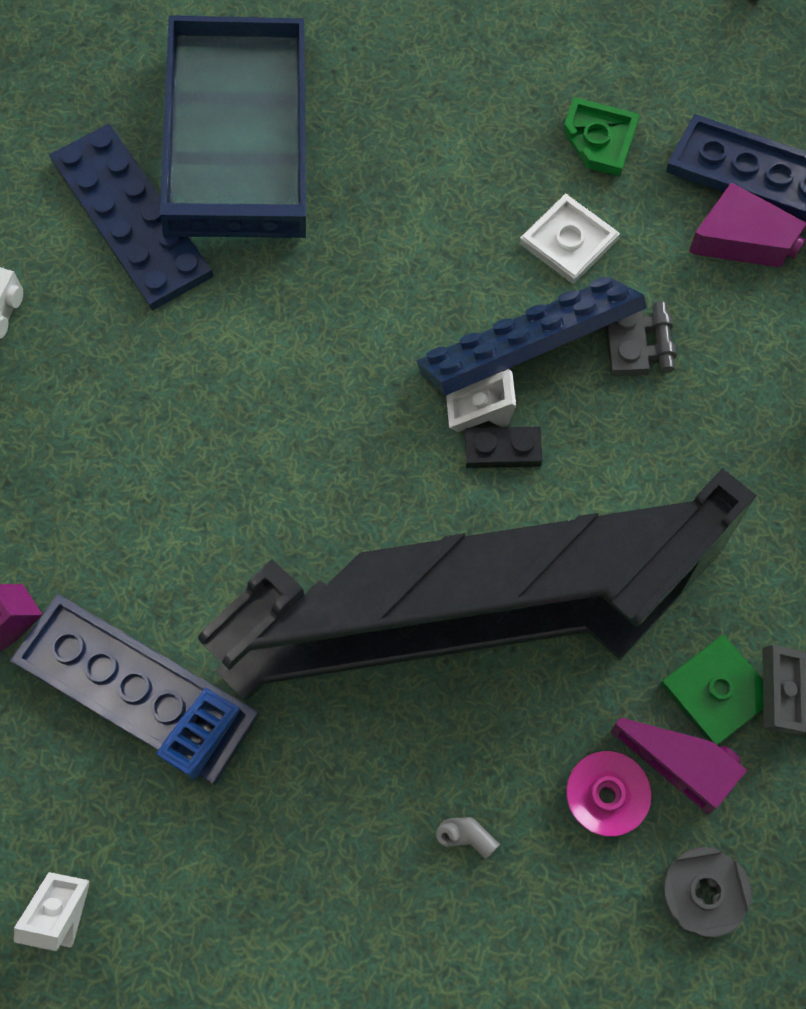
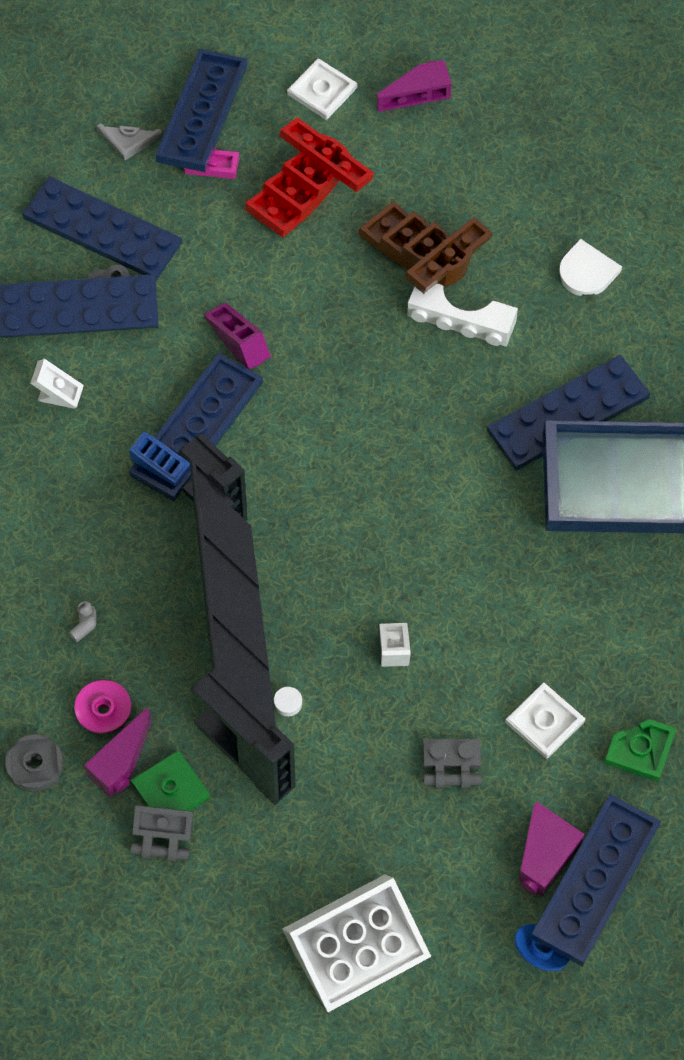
camera: 90 degrees right, 5 degrees down
dark blue plate [417,277,647,396] -> none
black plate [465,426,543,468] -> none

